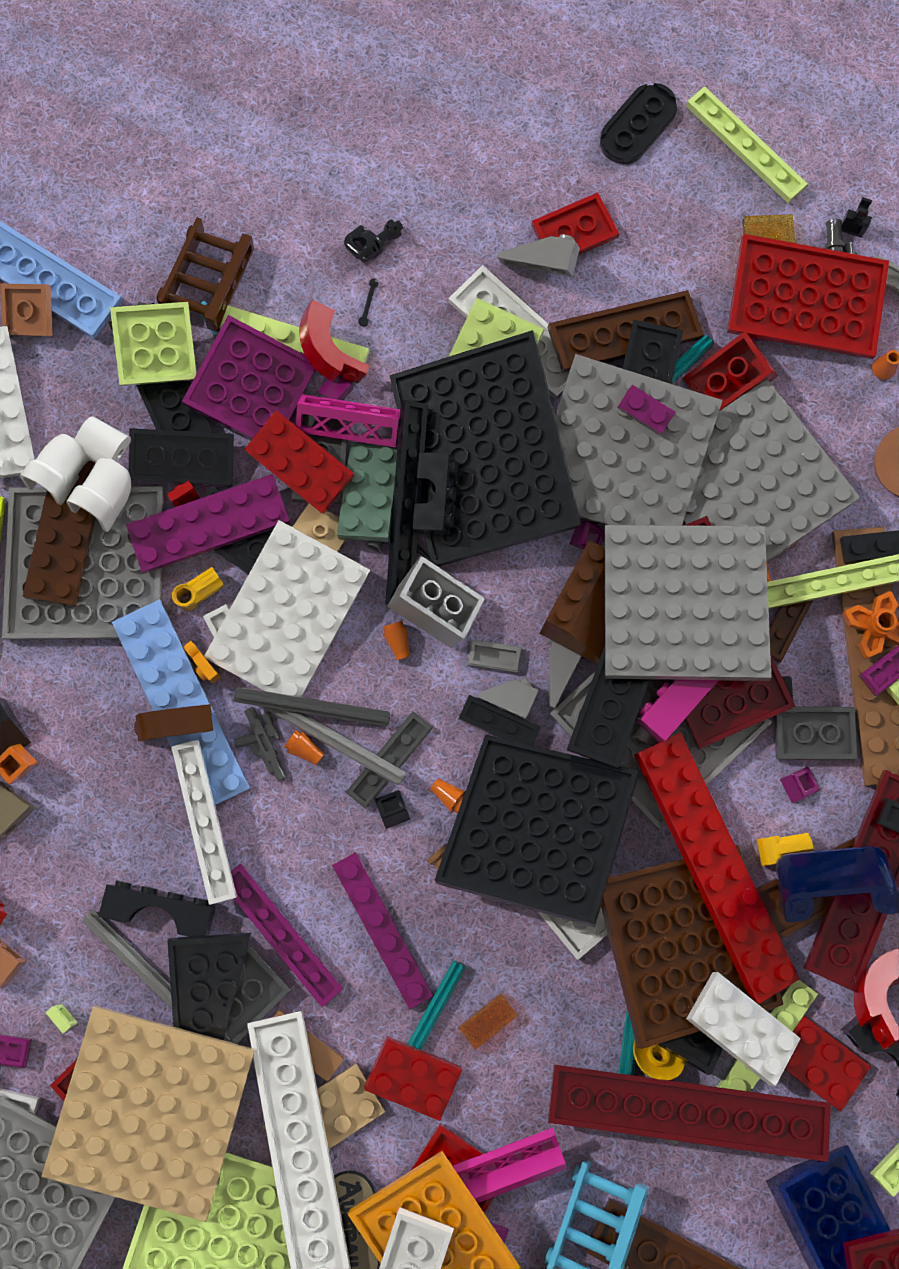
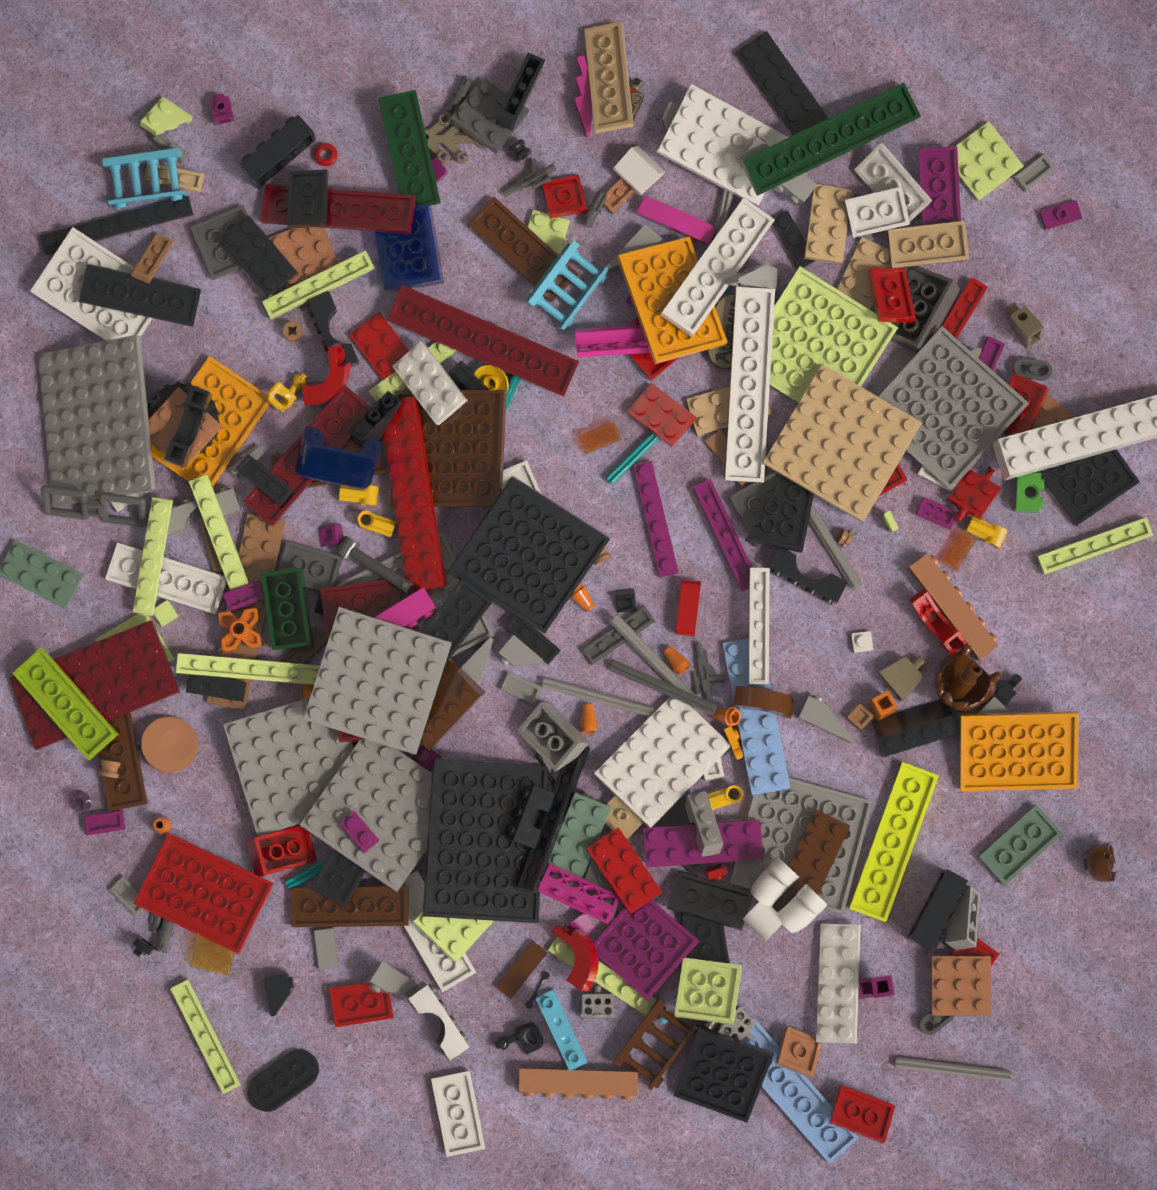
camera: 165 degrees left, 5 degrees up
none -> dark green brick [261,567,313,650]
none -> black slope [264,973,295,1017]
none -> light grey tile [314,928,339,970]
none -> dark grey piece [335,536,414,594]
none -> black slope [348,391,402,452]
none -> yellow piece [357,511,396,538]
none -> arch [404,981,469,1061]
none -> white plate [431,1071,485,1157]
none -> reddish brown tile [496,941,548,999]
none -> nougat brick [519,1067,638,1100]
none -> medium azure fence [536,989,588,1071]
none -> light grey axle [541,677,654,717]
none -> light grey piece [580,986,616,1019]
none -> black plate [673,1026,774,1123]
none -> red beam [675,579,701,637]
none -> light grey arch [684,791,723,857]
none -> orange cone [711,707,741,726]
none -> light grey piece [717,1005,757,1041]
none -> light grey slope [798,695,853,743]
none -> medium nougat plate [836,529,853,547]
none -> medium nougat plate [847,703,874,730]
none -> white plate [851,631,873,653]

